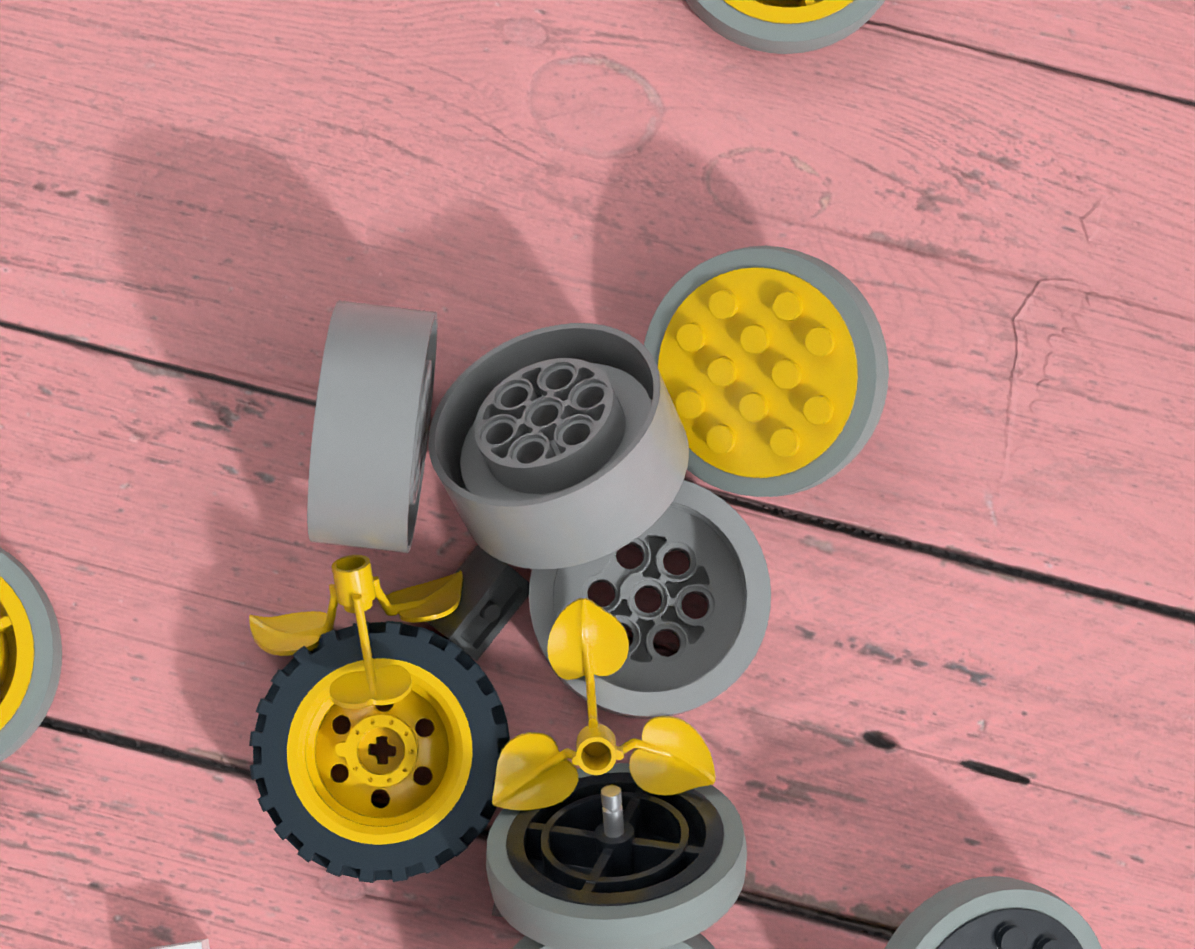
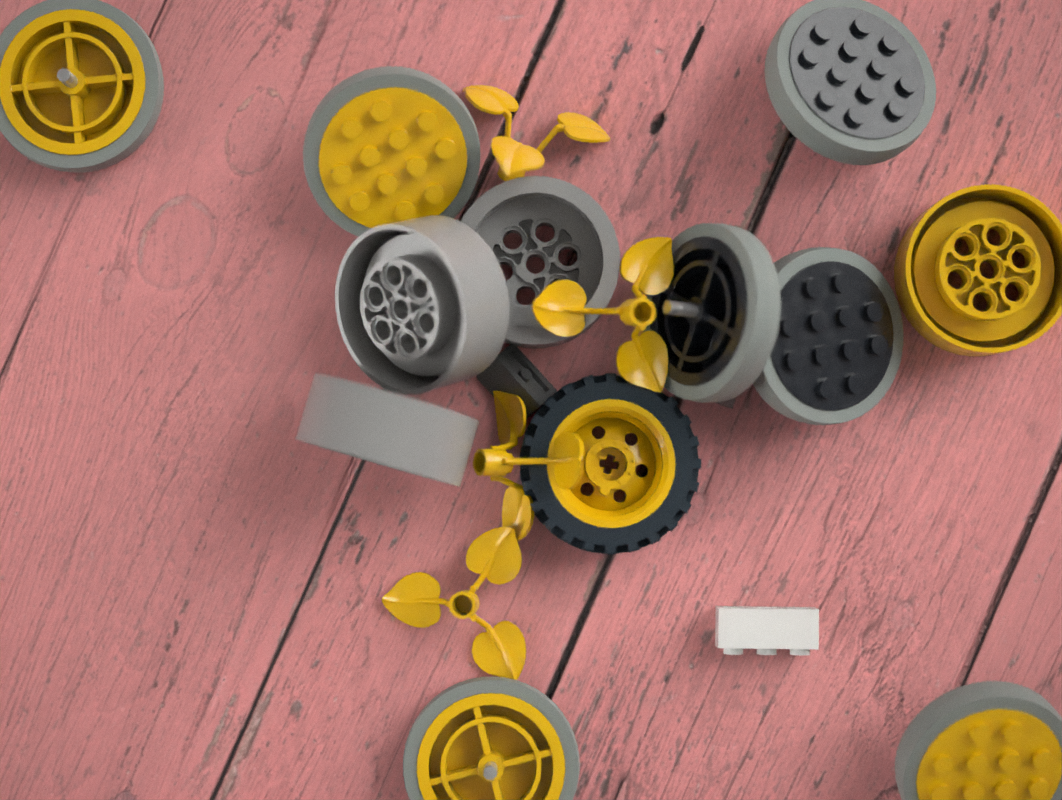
camera: 75 degrees left, 5 degrees up
none -> yellow plant [381,527,526,680]
none -> yellow plant [462,85,611,181]

